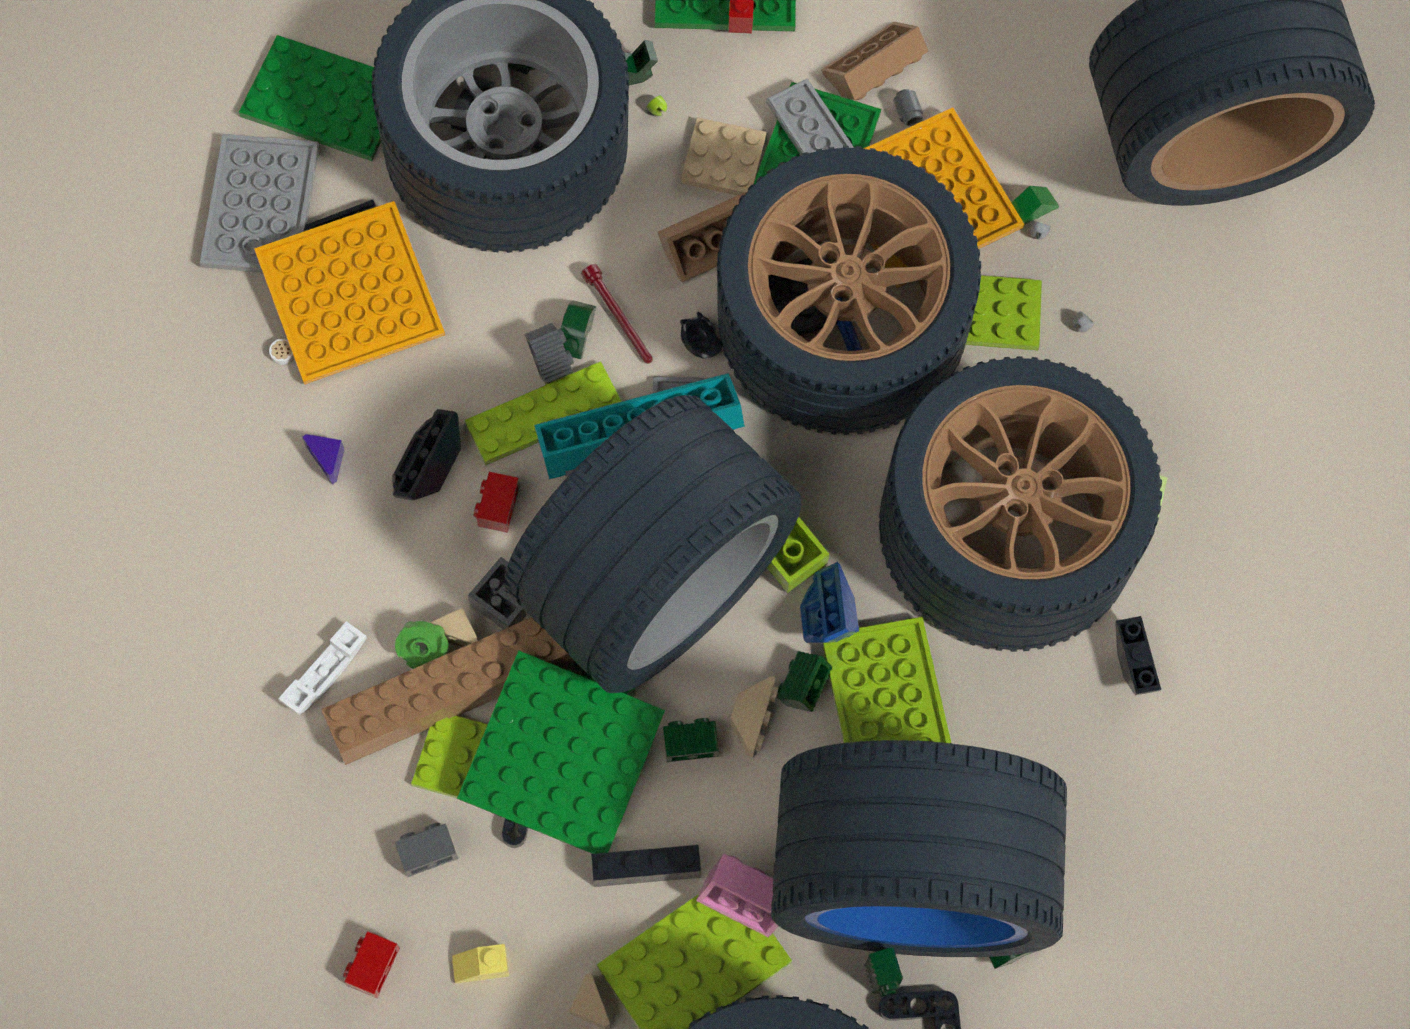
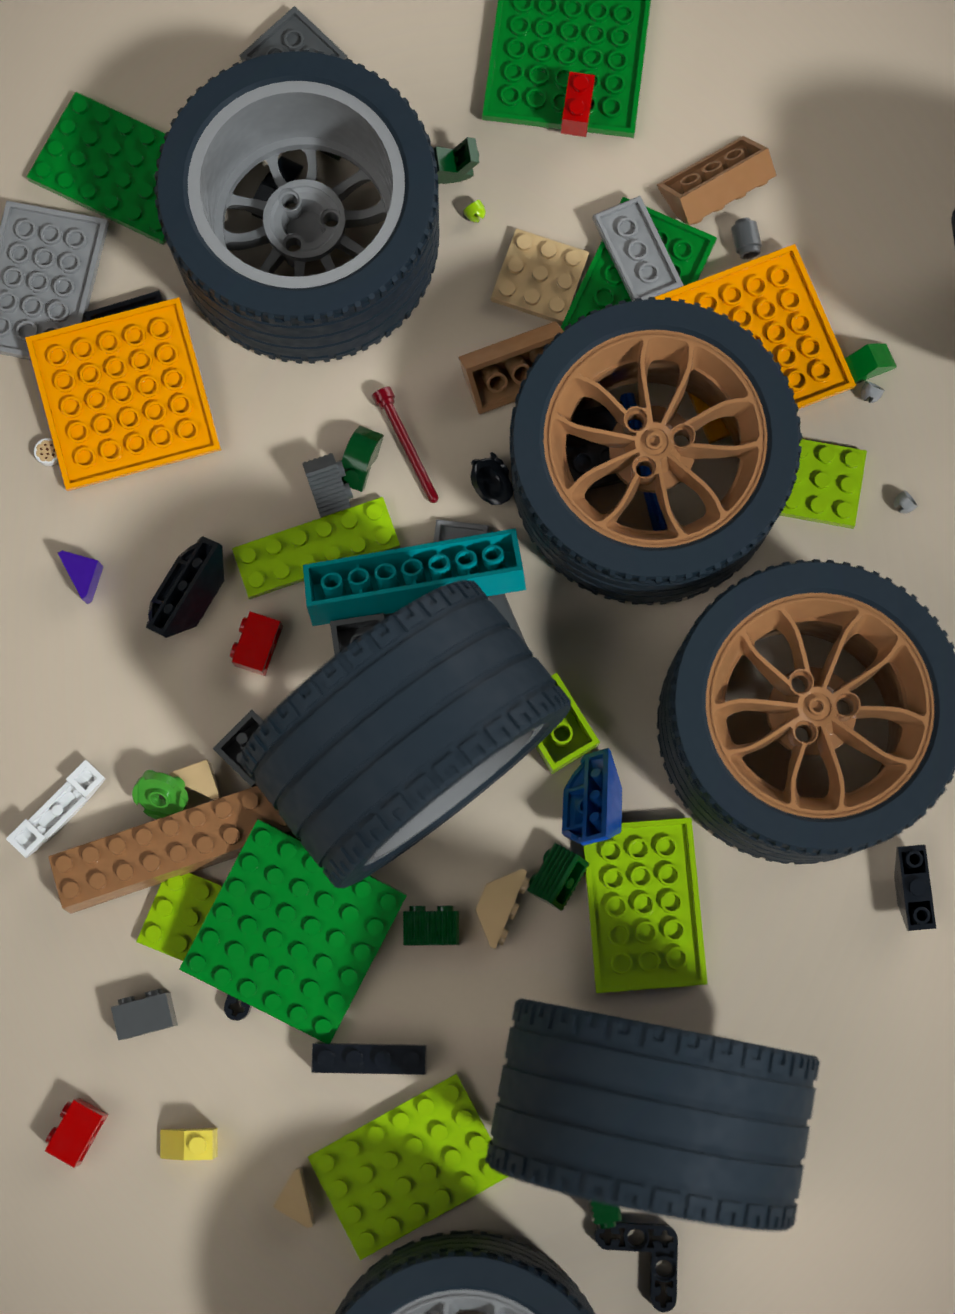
camera: 10 degrees right, 10 degrees up
bright pink brick [696,854,778,937] -> none

